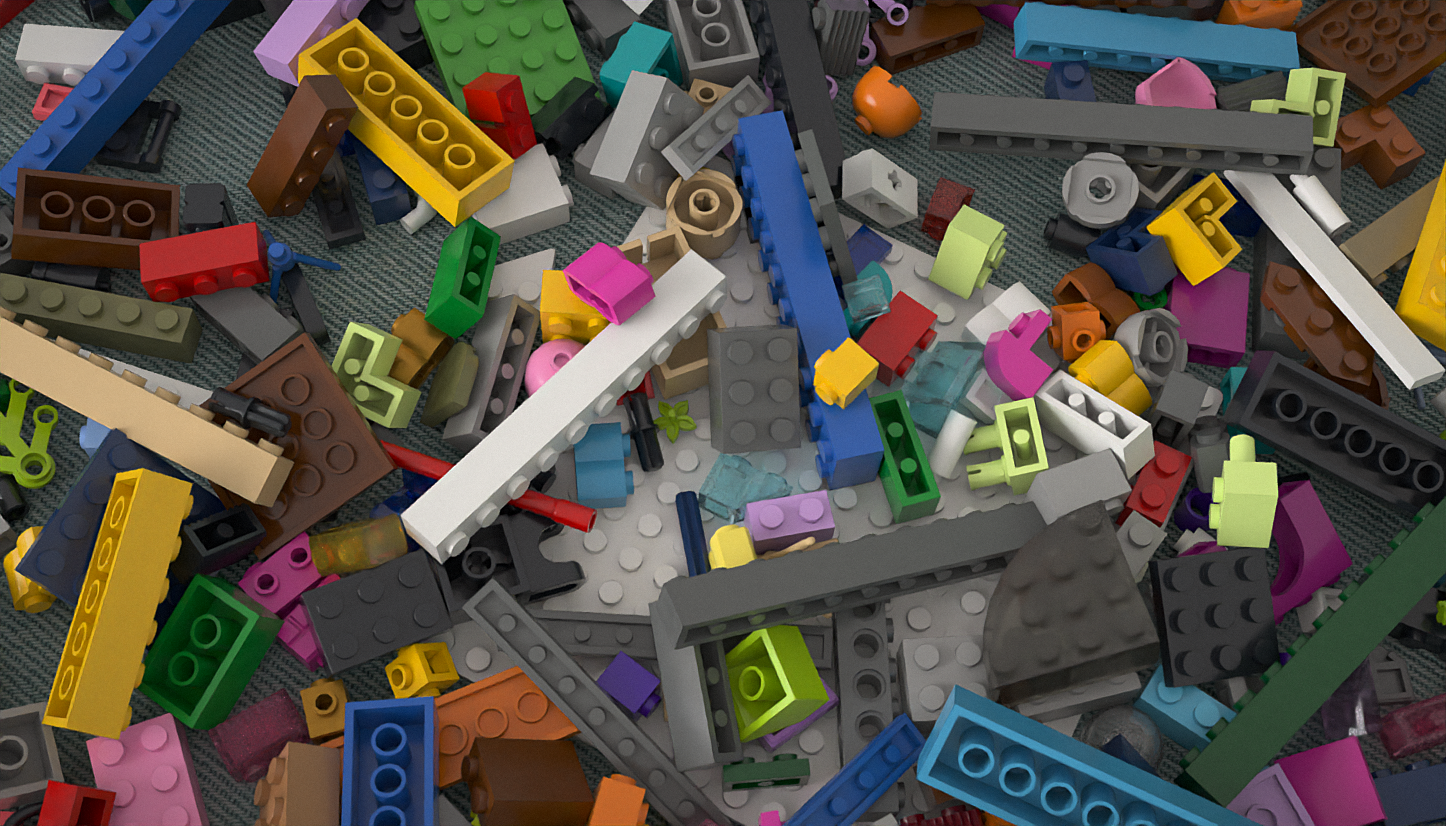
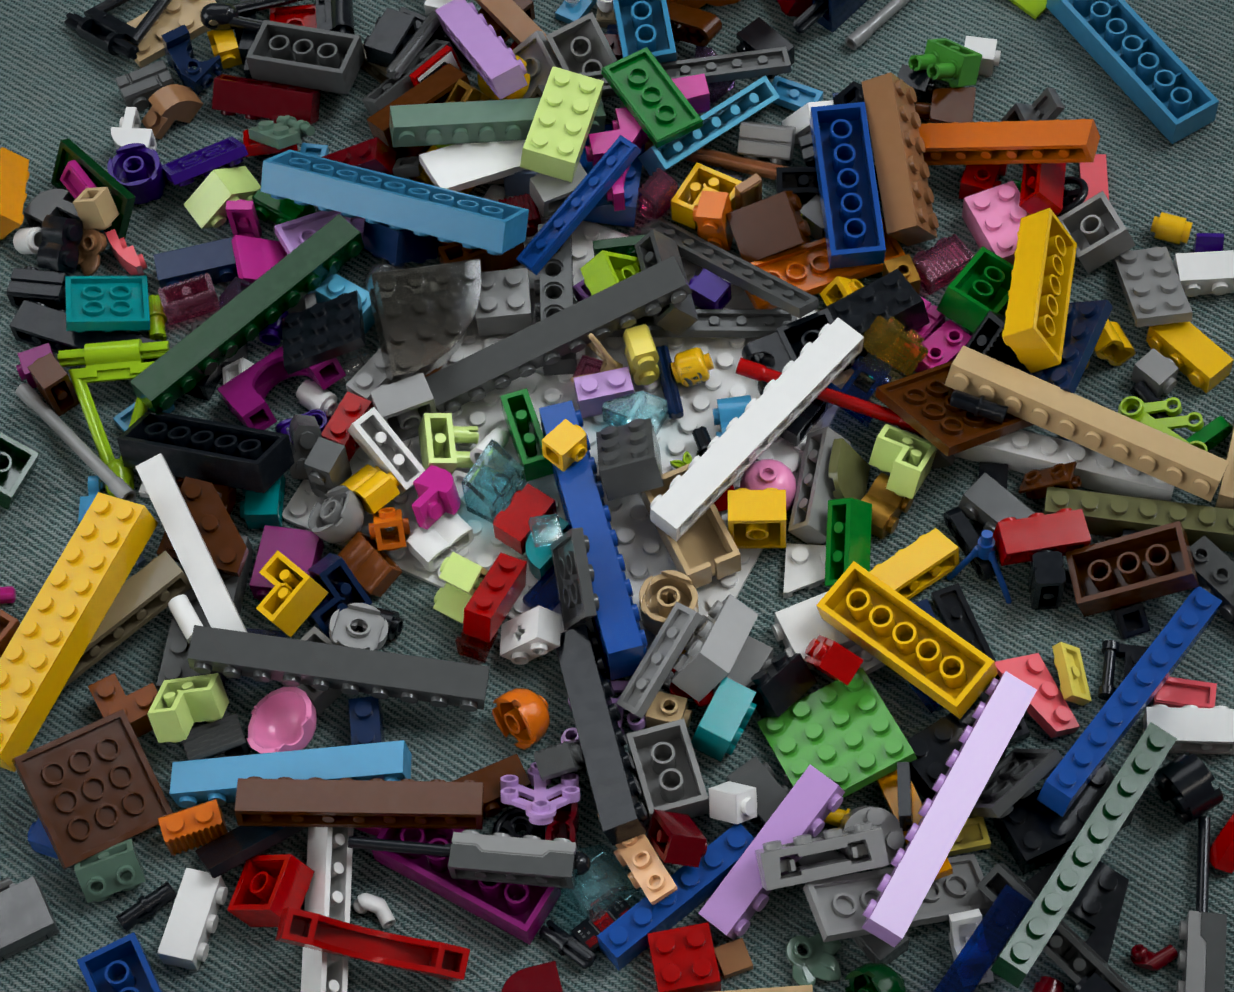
camera: 170 degrees left, 5 degrees down
reddish brown brick [247,74,358,218] -> none
dark pink brick [563,242,656,326] -> none
yellowish green brick [1209,435,1278,548] -> none
none -> red brick [463,553,527,643]
none -> yellow head [671,347,714,387]
none -> yellow brick [869,528,959,600]
none -> coral wing [995,653,1080,738]
none -> reddish brown hinge [1018,461,1082,500]
none -> light yellow plate [1052,642,1092,706]

